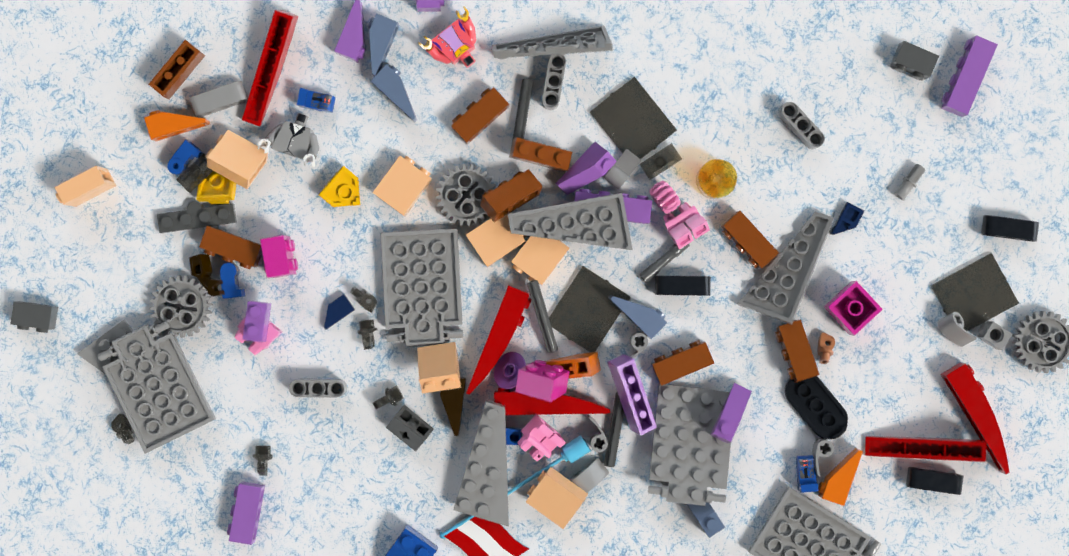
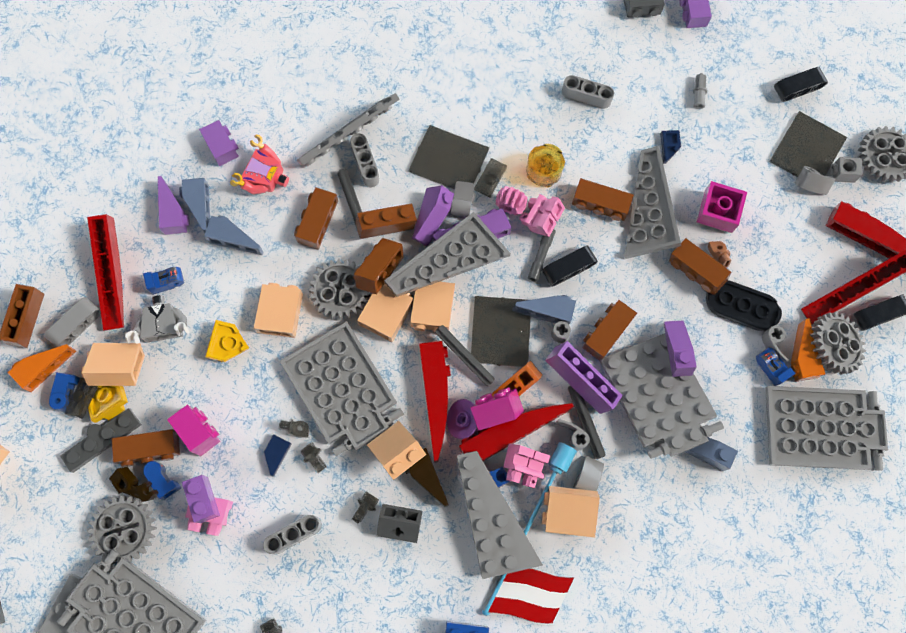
camera: 30 degrees left, 15 degrees down
none -> light grey gear [810,312,866,375]

